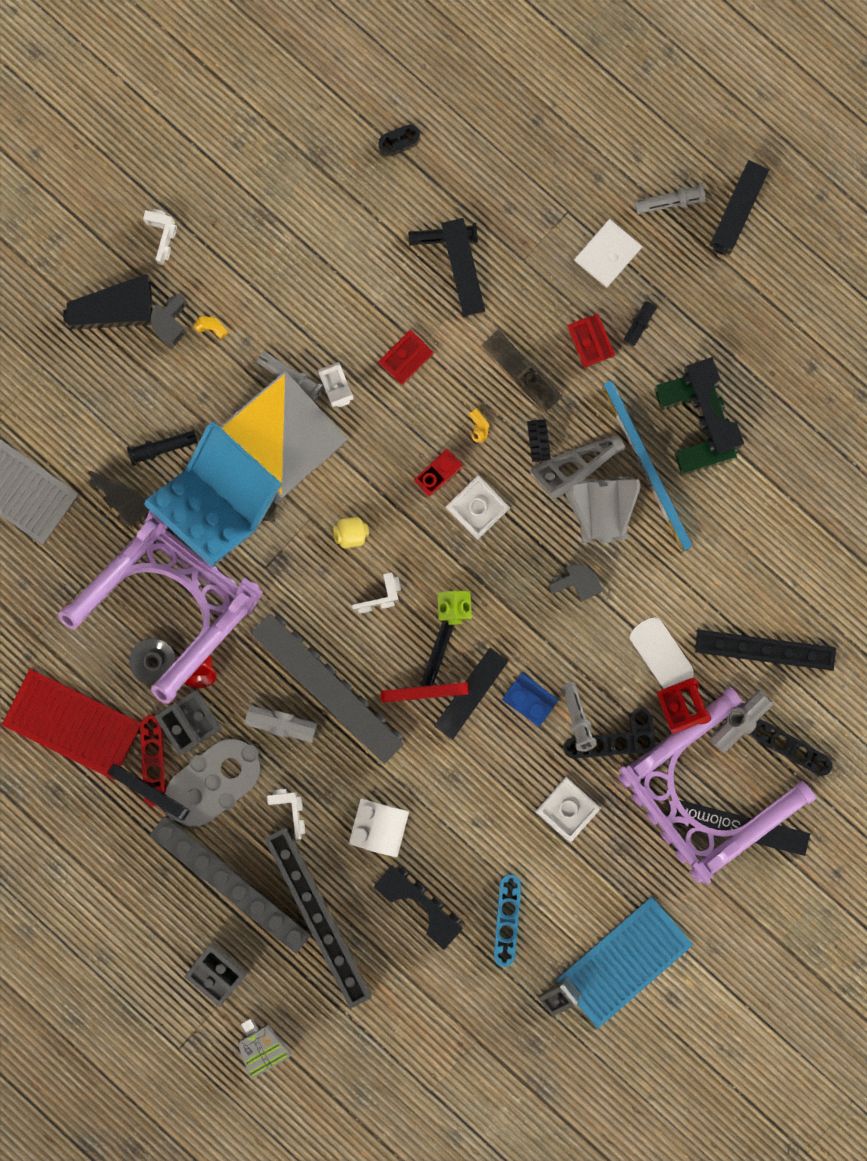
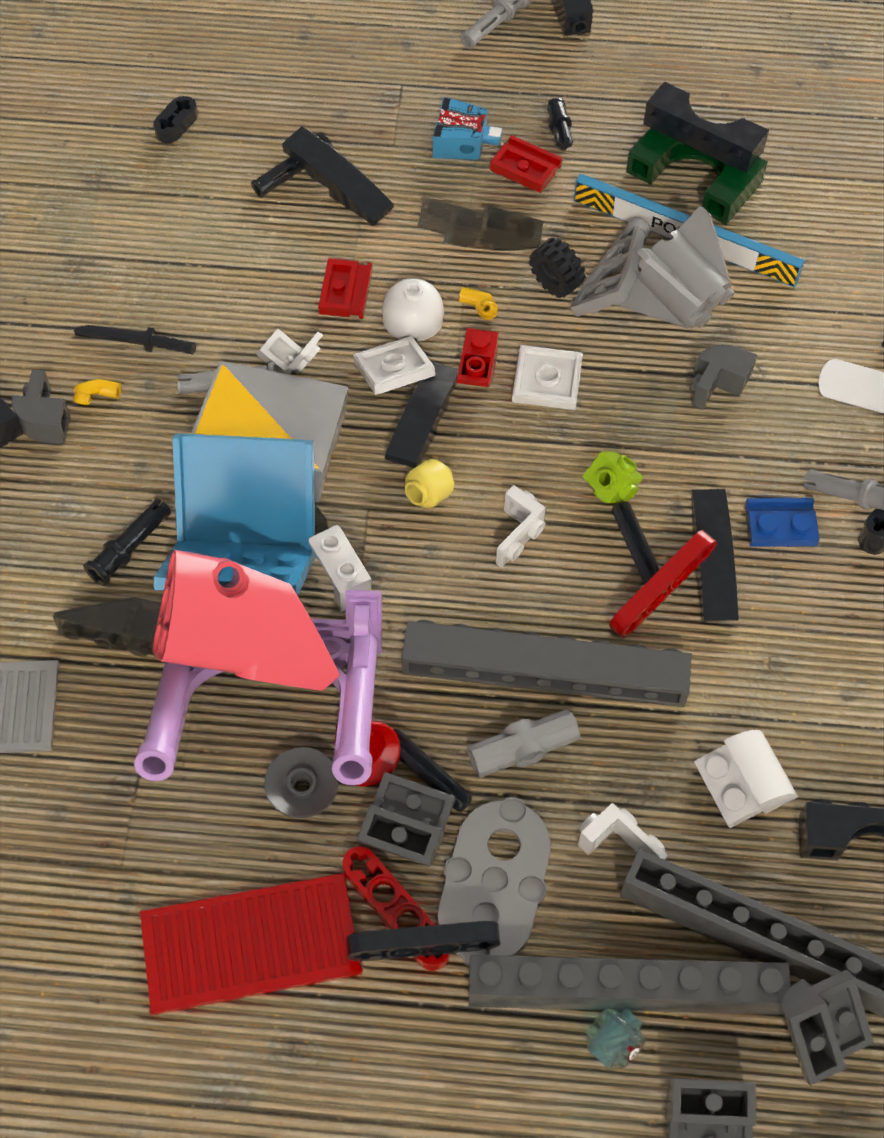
camera: 40 degrees left, 25 degrees down
white piece [574,219,642,288] -> none
none -> black sword [74,325,196,355]
none -> coral panel [153,550,340,691]
none -> white bracket [309,525,371,612]
none -> white tile [353,336,436,395]
none -> white cylinder [382,278,444,342]
none -> black slope [384,362,458,468]
none -> black axle [393,729,472,812]
none -> dark azure torso [433,97,503,160]
none -> clear light blue head [585,1007,645,1070]
none -> dark grey brick [781,970,874,1086]

